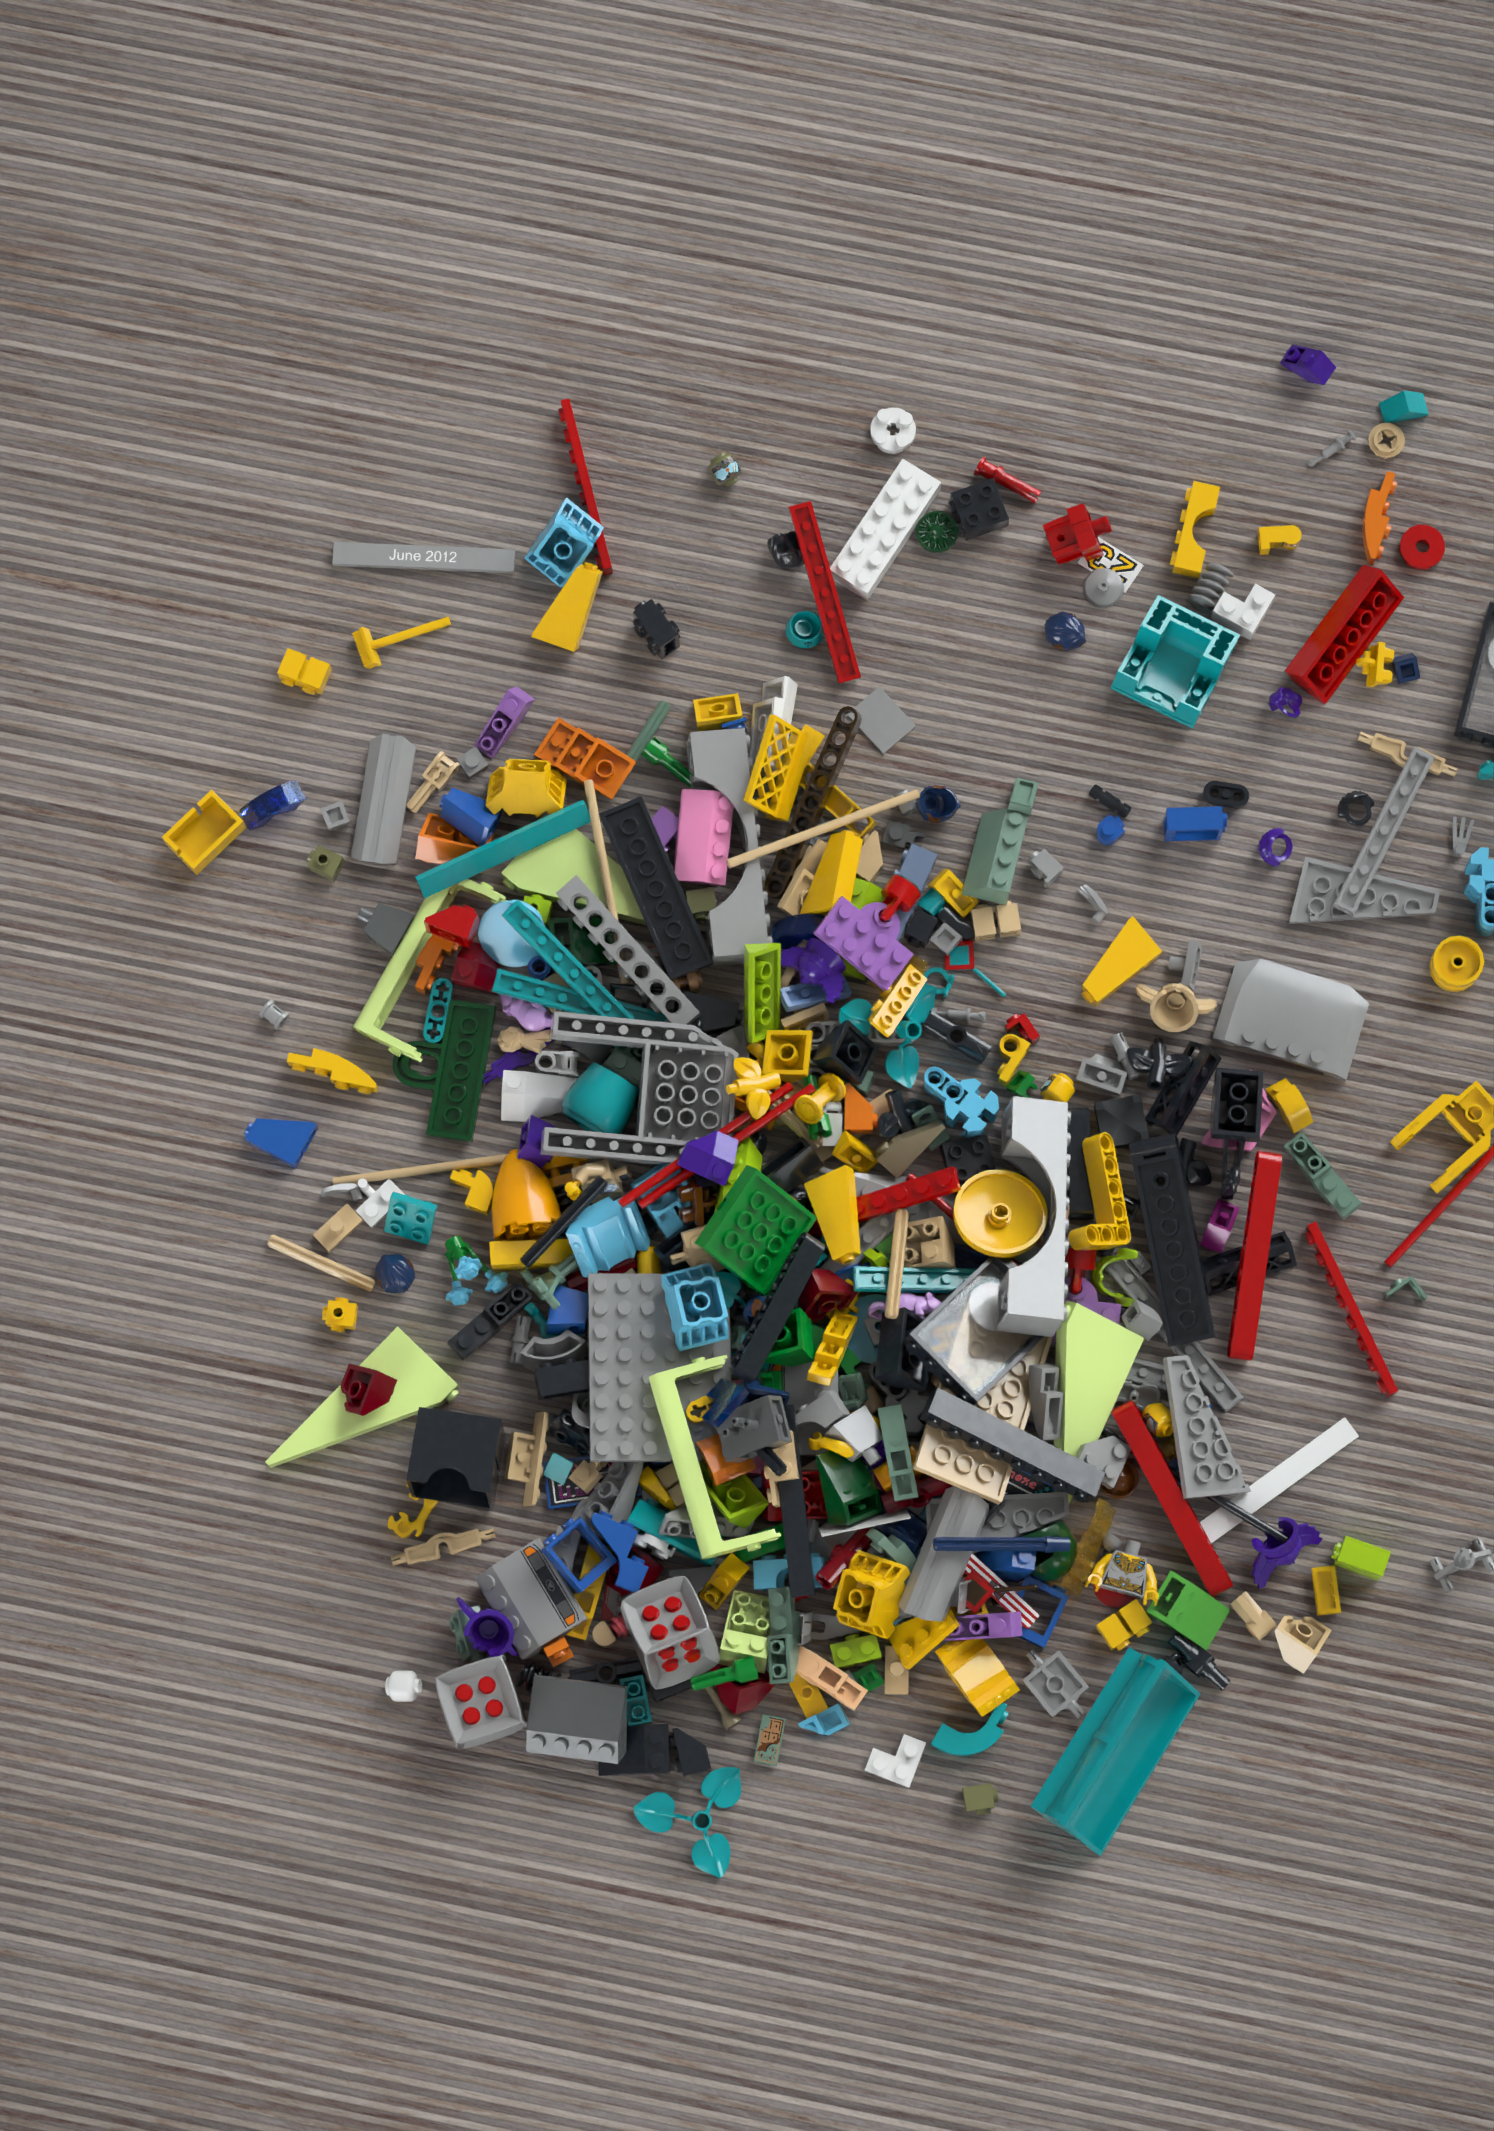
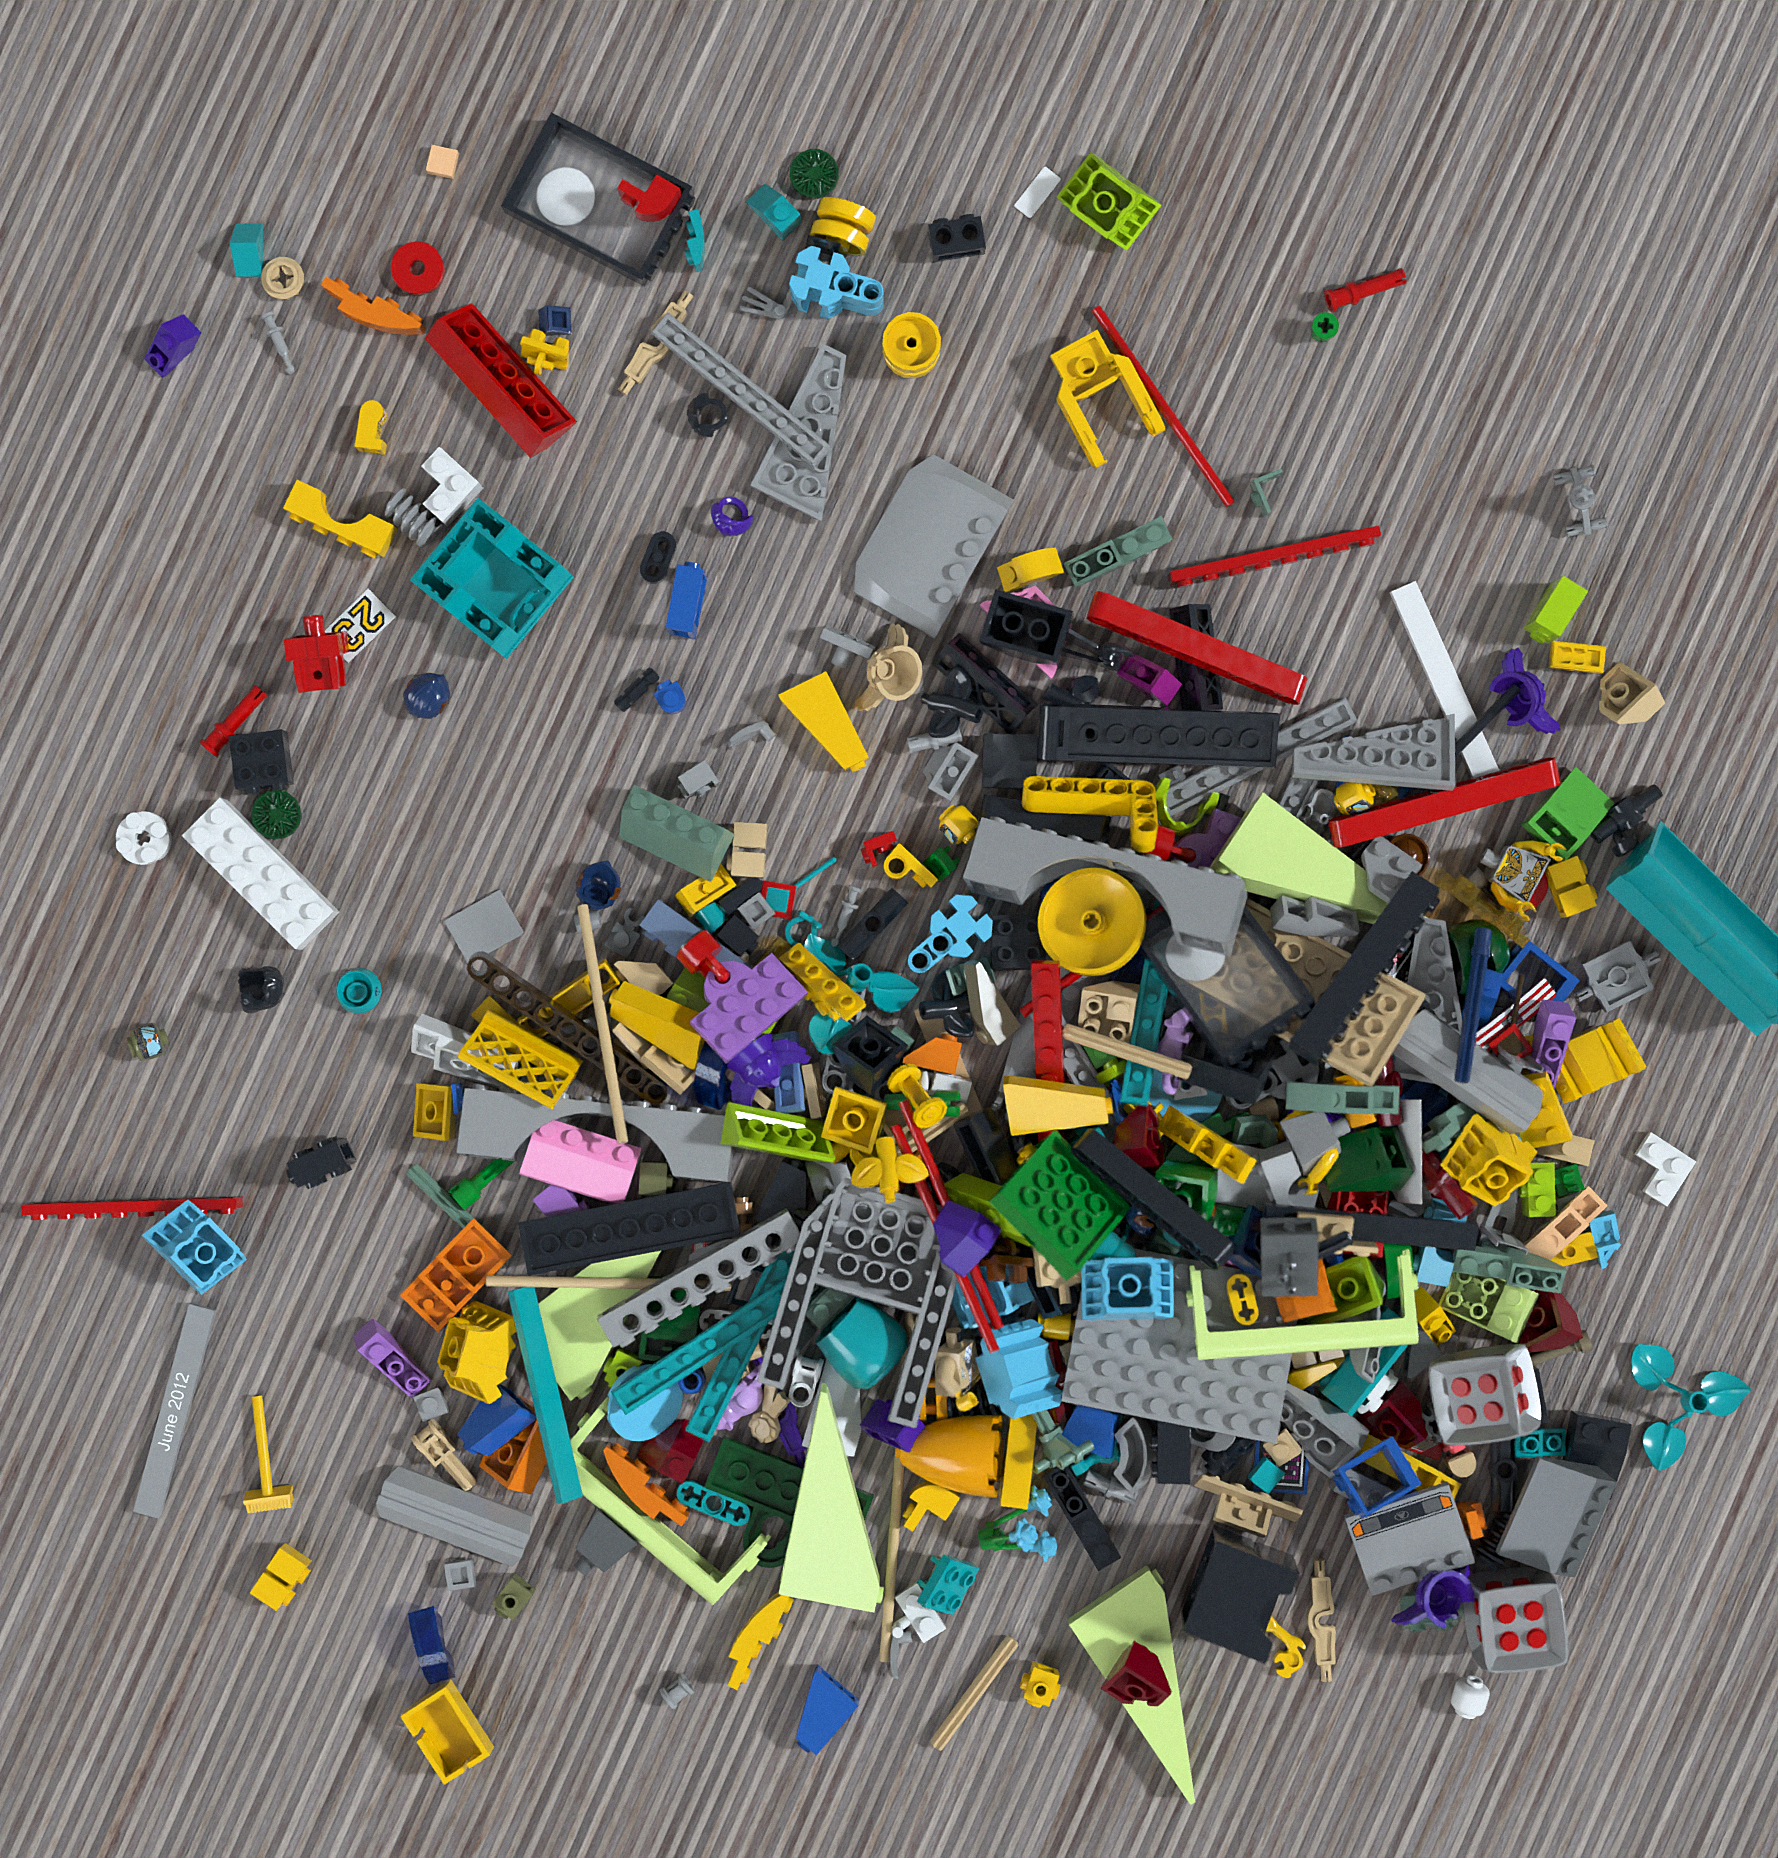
camera: 80 degrees left, 10 degrees up
tan tile [313,1203,364,1253] -> none
dark blue hair [375,1254,415,1294] -> none
red slope [424,905,480,949] -> none
black axle [520,1176,608,1267] -> none
yellow slope [531,562,603,652] -> none
blue arch [590,1510,649,1593] -> none
black slope [669,1728,712,1777] -> none
green piece [691,1656,759,1690] -> none
clear blue tile [702,1378,749,1428] -> none
tile [754,1714,786,1766] -> none
red plate [788,501,861,684] -> none
yellow slope [832,1130,878,1173] -> none
teal arch [931,1703,1009,1756] -> none
olive brick [962,1783,999,1815] -> none
sand green tile [1008,778,1039,815] -> none
light grey piece [1083,568,1124,608] -> none
light grey brick [1121,1299,1163,1341] -> none
tan piece [1230,1591,1277,1641] -> none
dark purple piece [1268,687,1302,718] -> none
none -> yellowish green slope [779,1383,884,1612]

